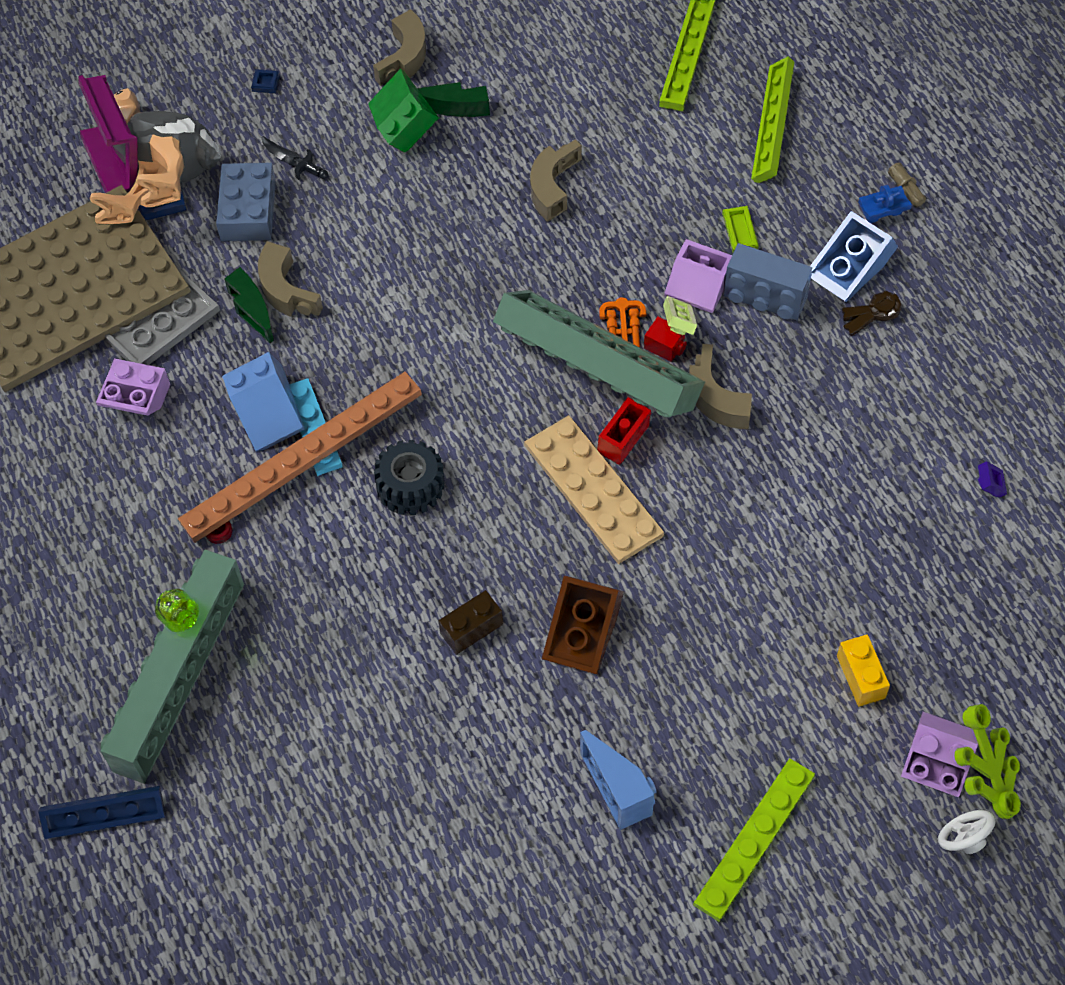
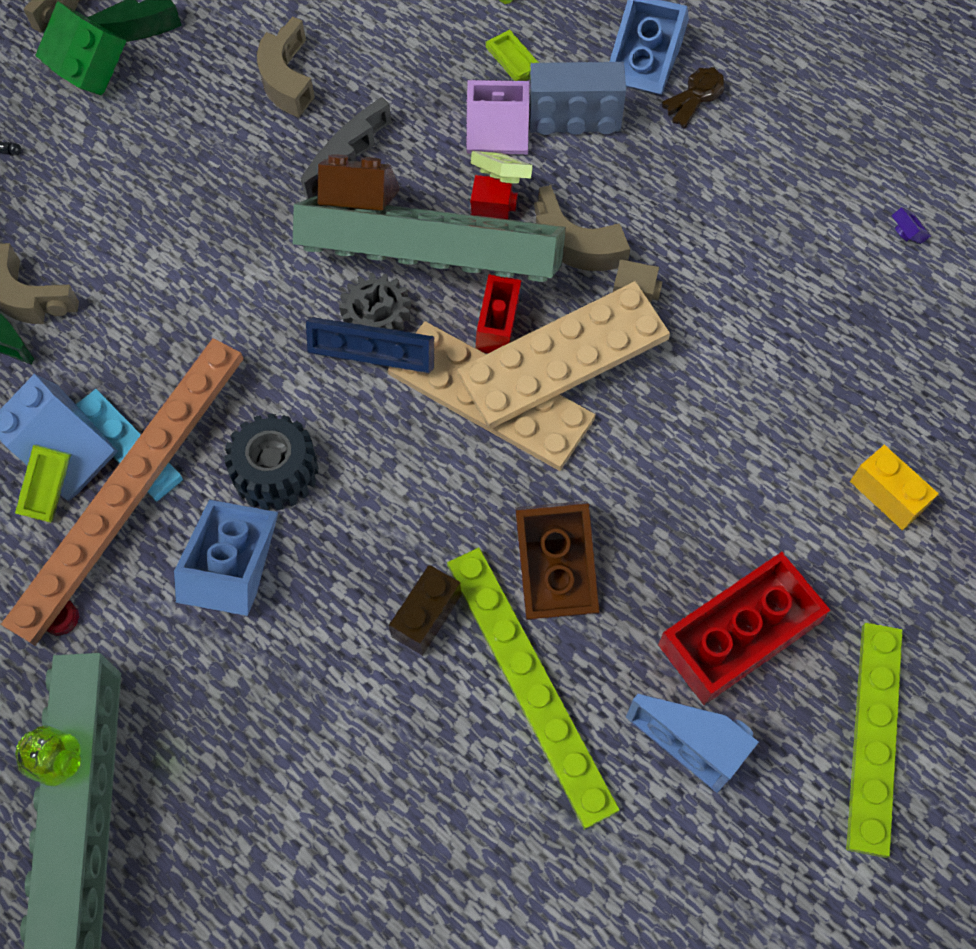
camera: 25 degrees left, 5 degrees up
orange piece [599,297,646,347] -> none
none -> lime tile [15,444,71,523]
none -> medium blue slope [174,500,278,616]
none -> dark grey slope [301,97,392,199]
none -> dark blue plate [306,317,434,373]
none -> reddish brown slope [318,154,399,210]
none -> dark grey gear [339,273,411,331]
none -> lime plate [447,547,620,830]
none -> tan plate [457,281,670,430]
none -> dark tan brick [613,259,663,304]
none -> red brick [658,552,831,705]

